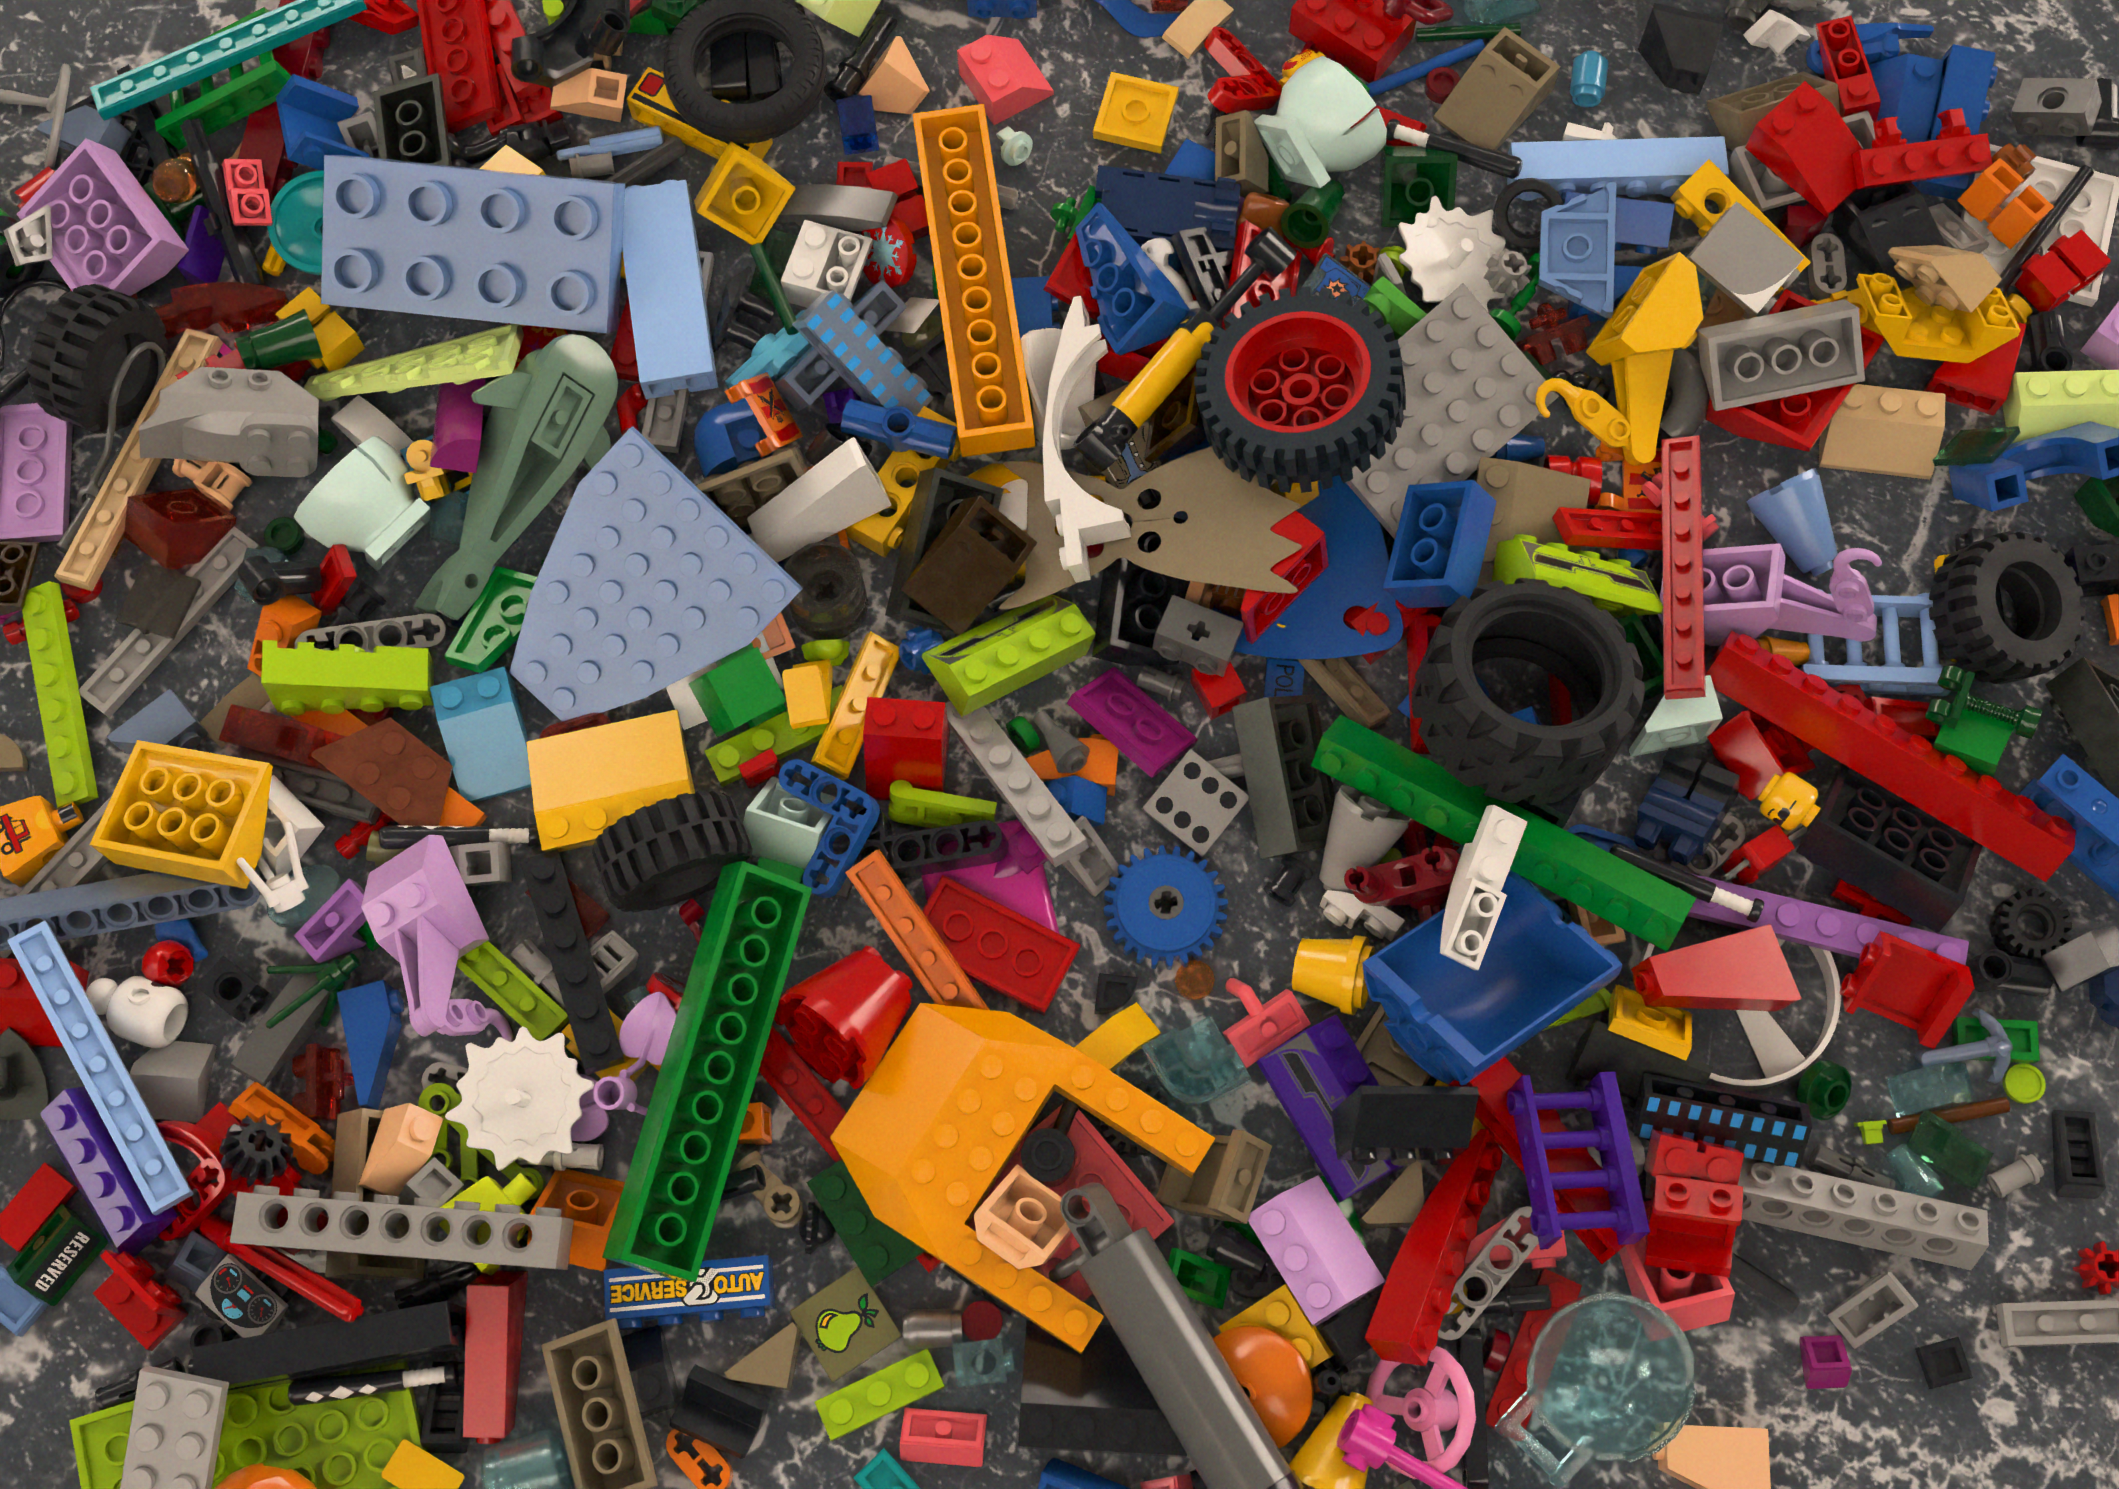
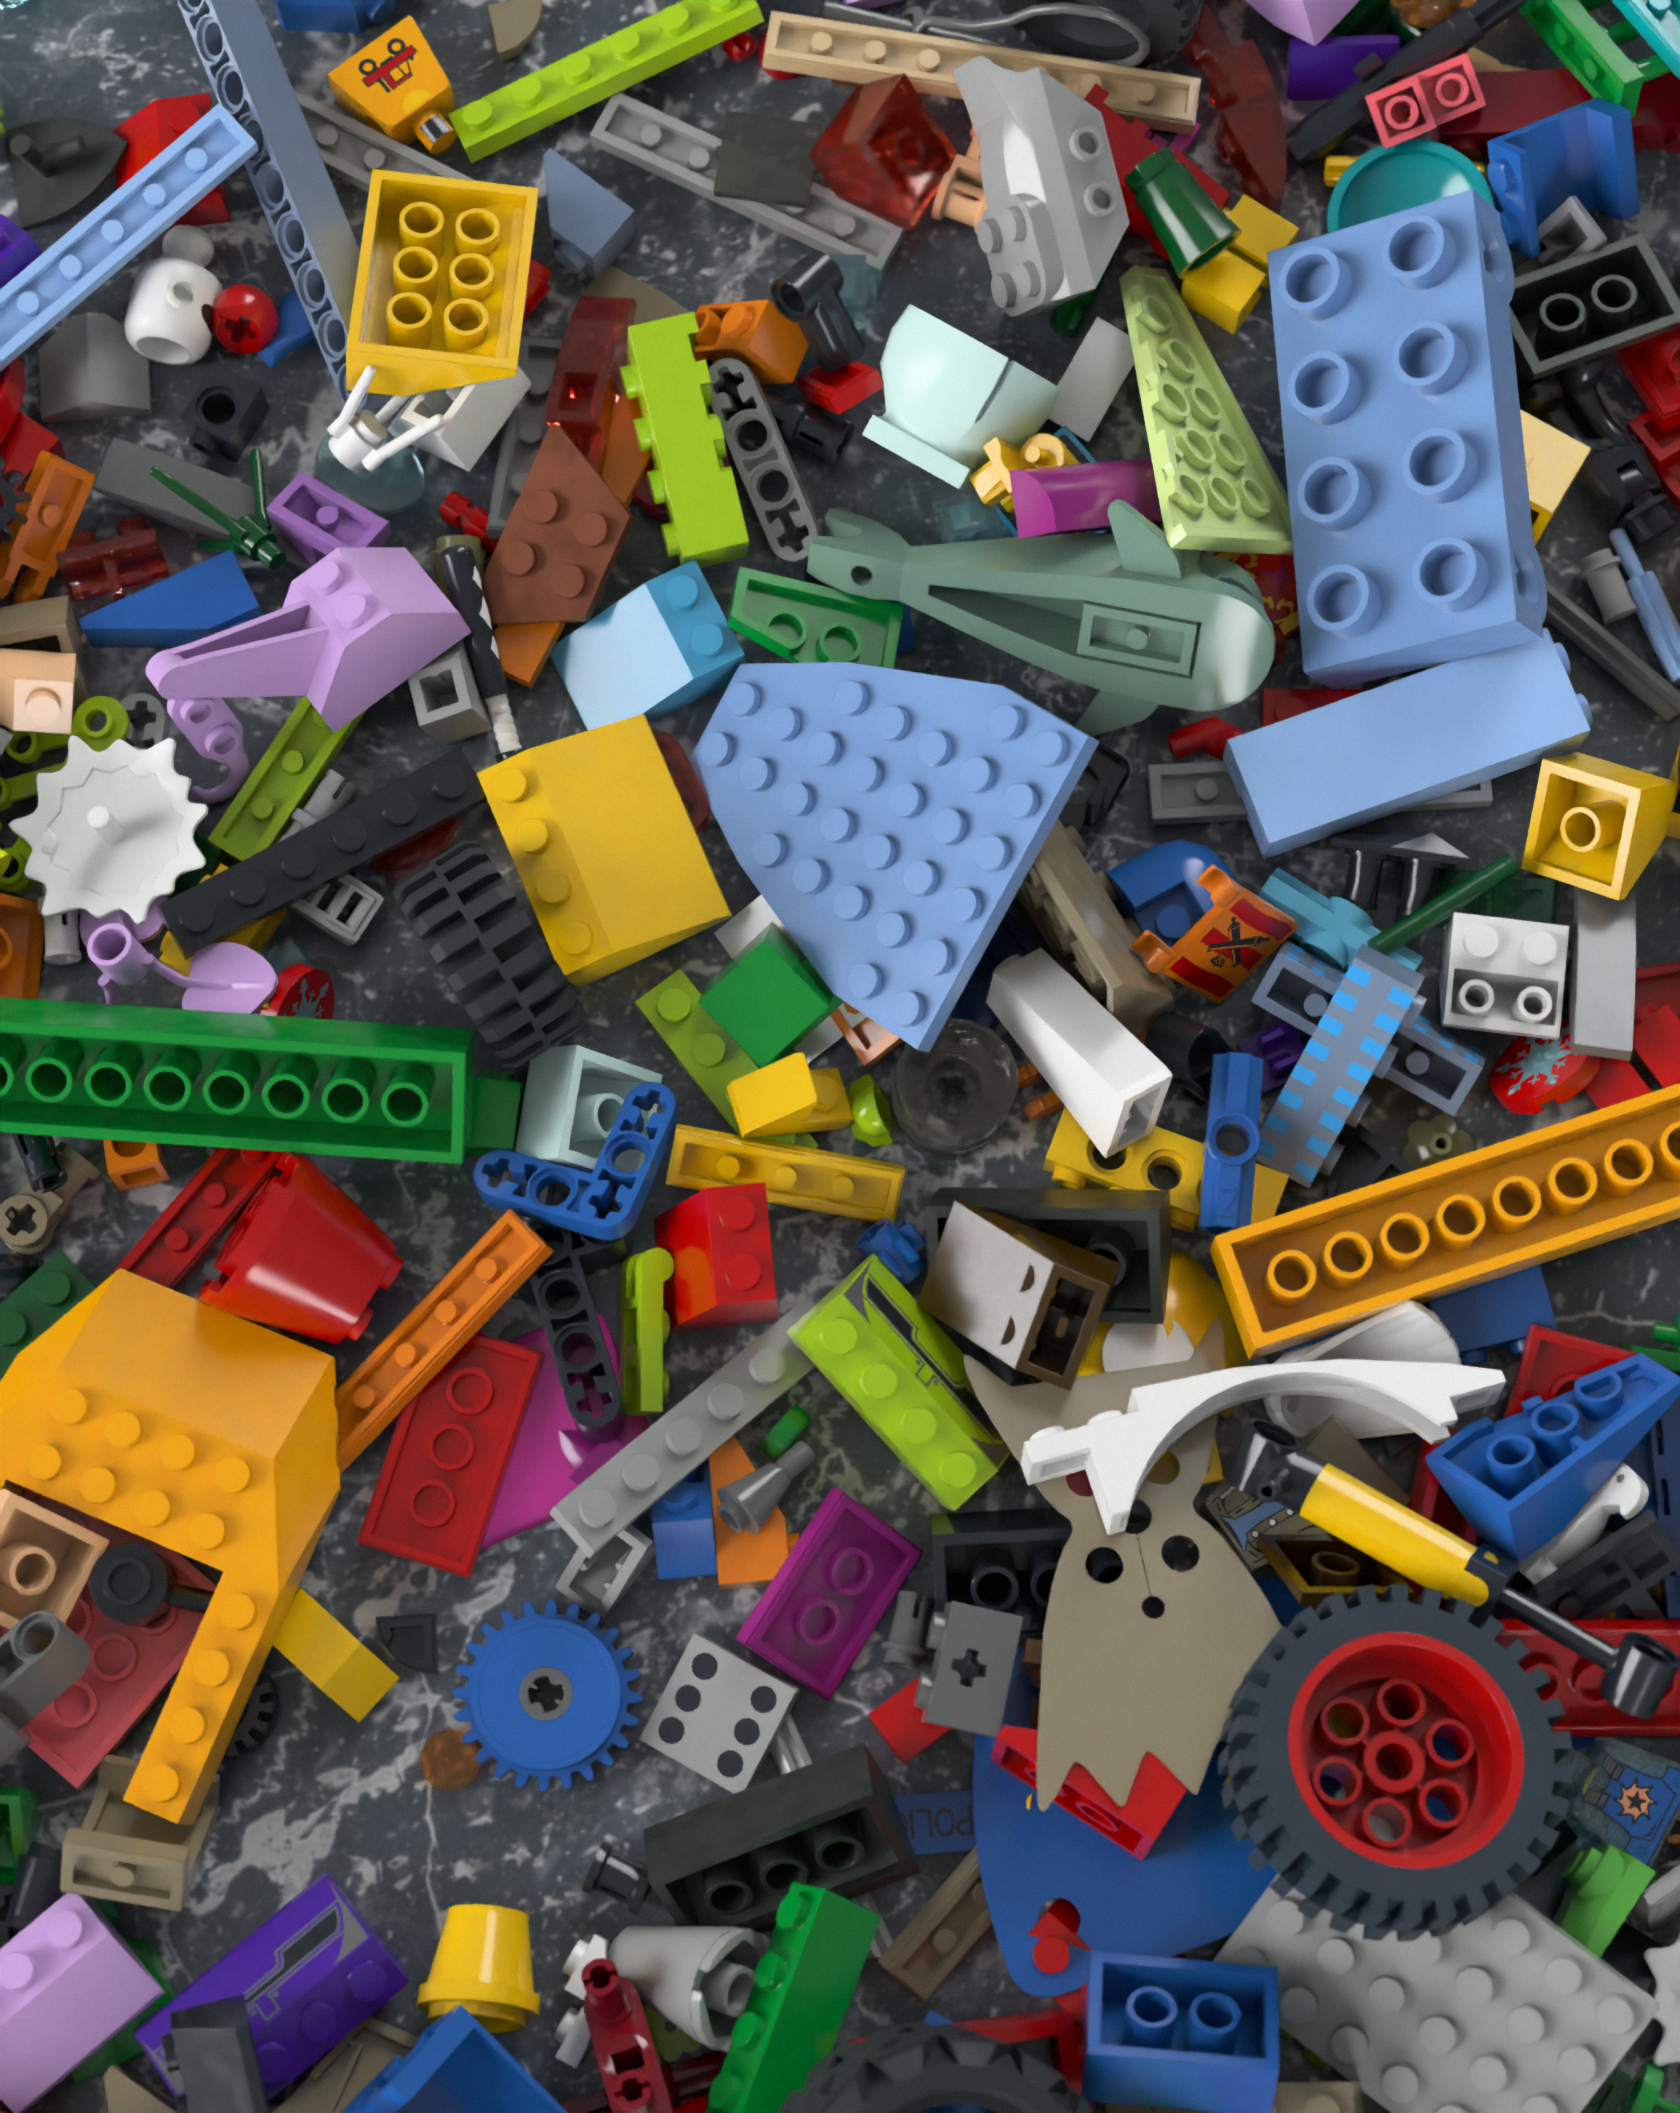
camera: 80 degrees right, 5 degrees up
dark green tile [264,517,305,556] -> none
dark red hand [679,898,705,945] -> none
red tile [738,748,781,789] -> none
white sticker [885,297,939,333] -> none
clear light blue brick [1141,1015,1252,1107] -> none
coral plate [1222,978,1311,1068] -> none

